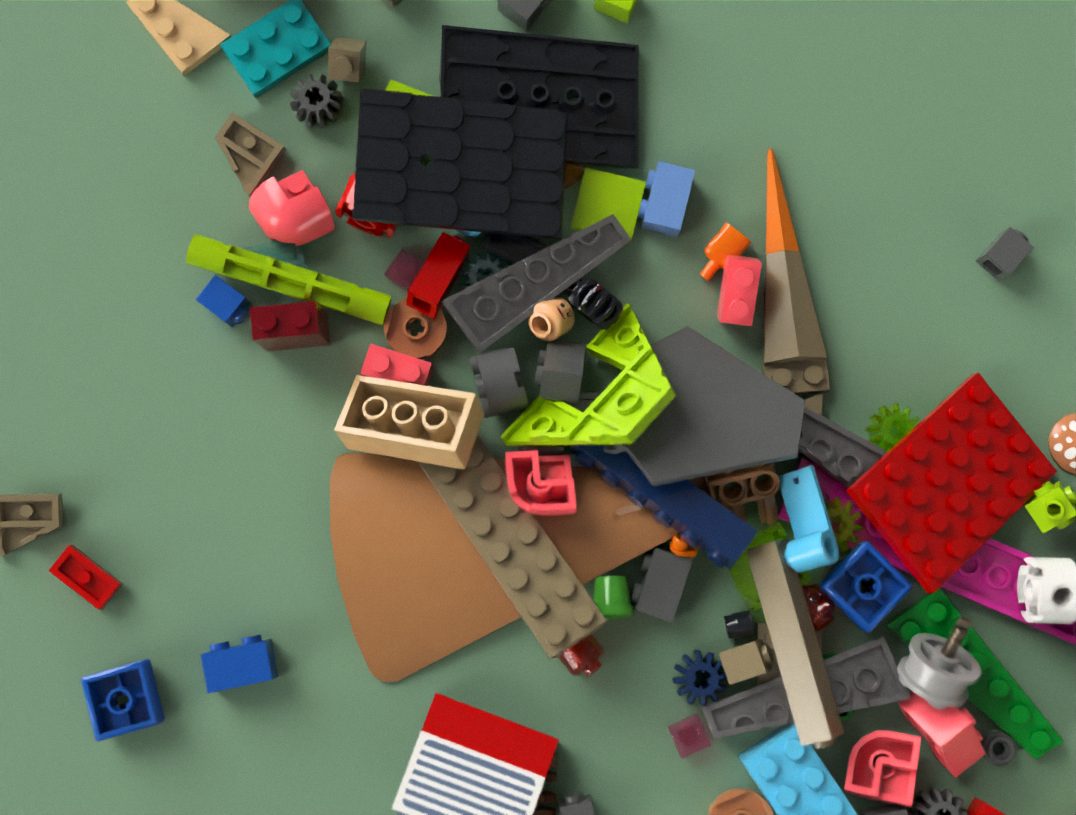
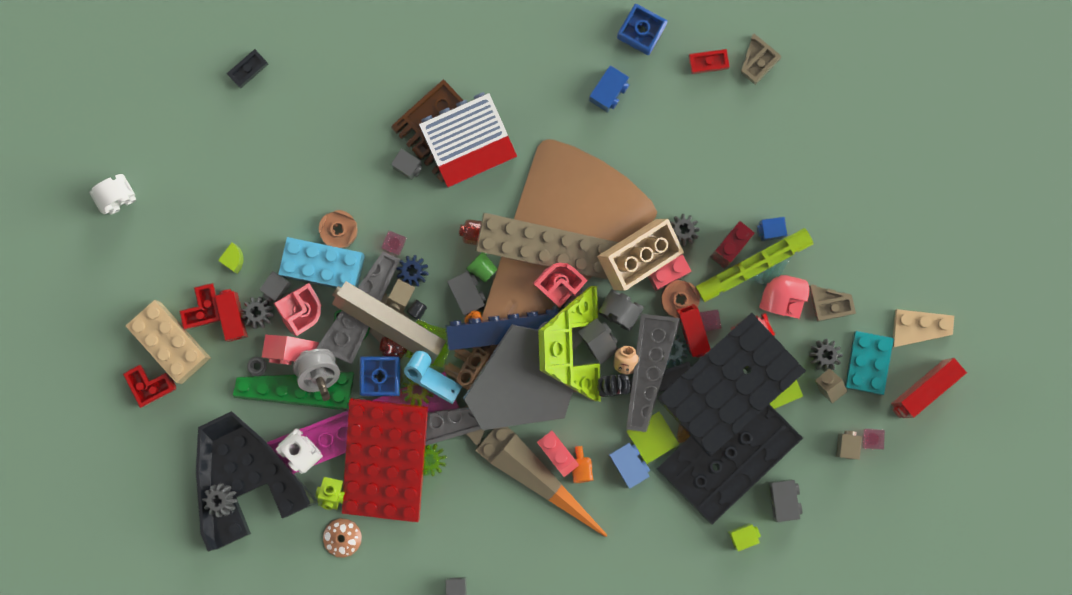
camera: 140 degrees right, 0 degrees up
none -> dark grey gear [670,214,700,247]

